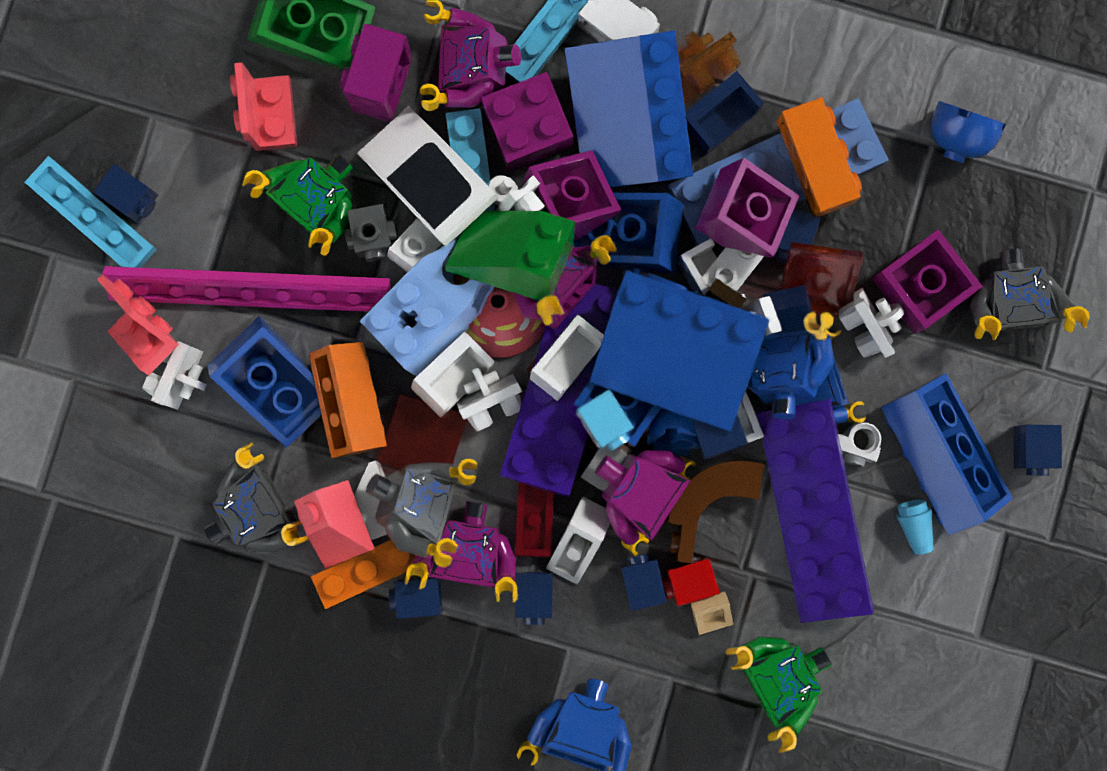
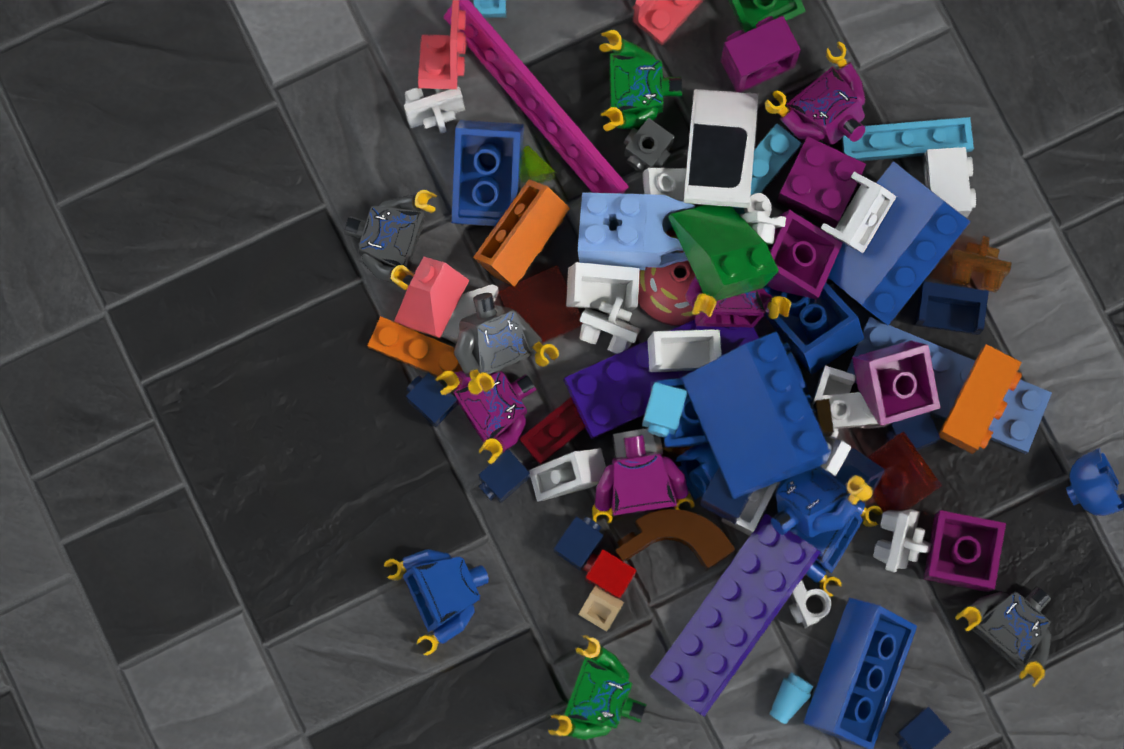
camera: 50 degrees right, 5 degrees down
none -> clear neon green slope [523,145,555,183]
none -> white panel [821,172,896,253]

